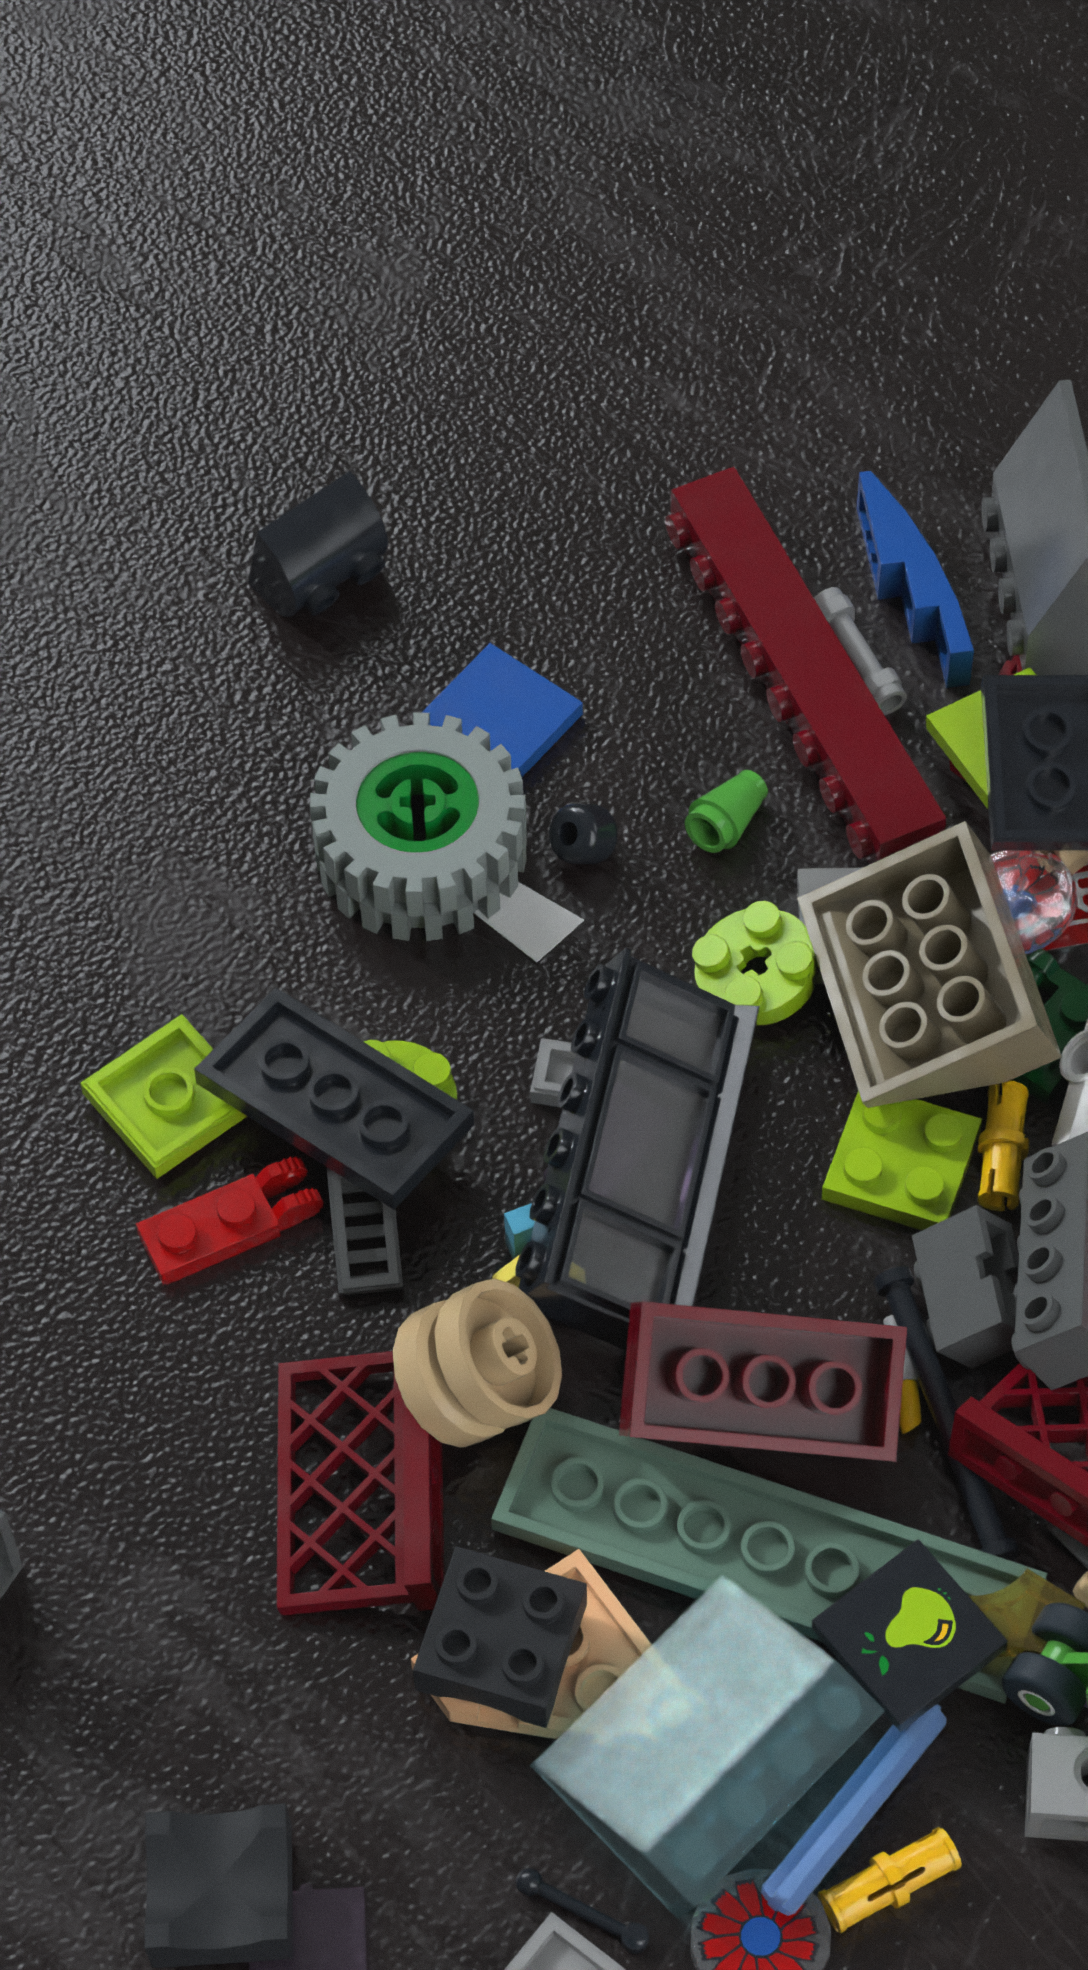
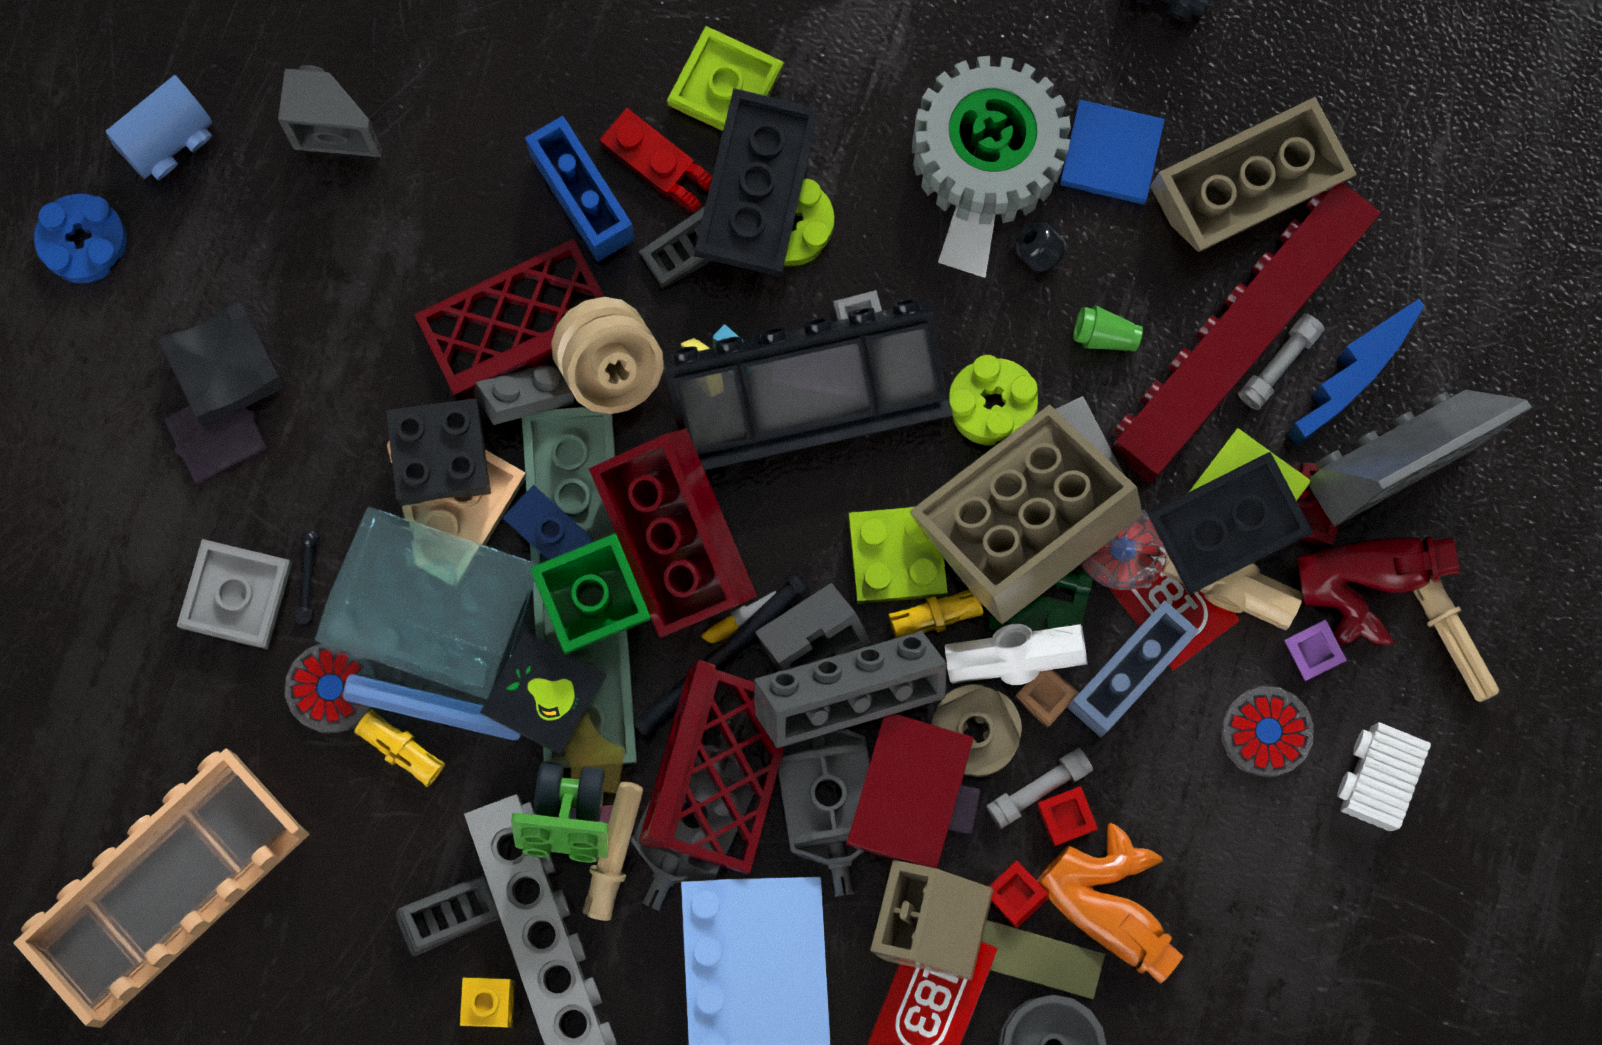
camera: 60 degrees right, 20 degrees up
none -> dark grey plate [474,362,575,425]
none -> dark blue plate [502,485,595,560]
none -> blue brick [525,116,635,262]
none -> green brick [530,533,651,655]
none -> dark tan slope [1150,97,1357,252]

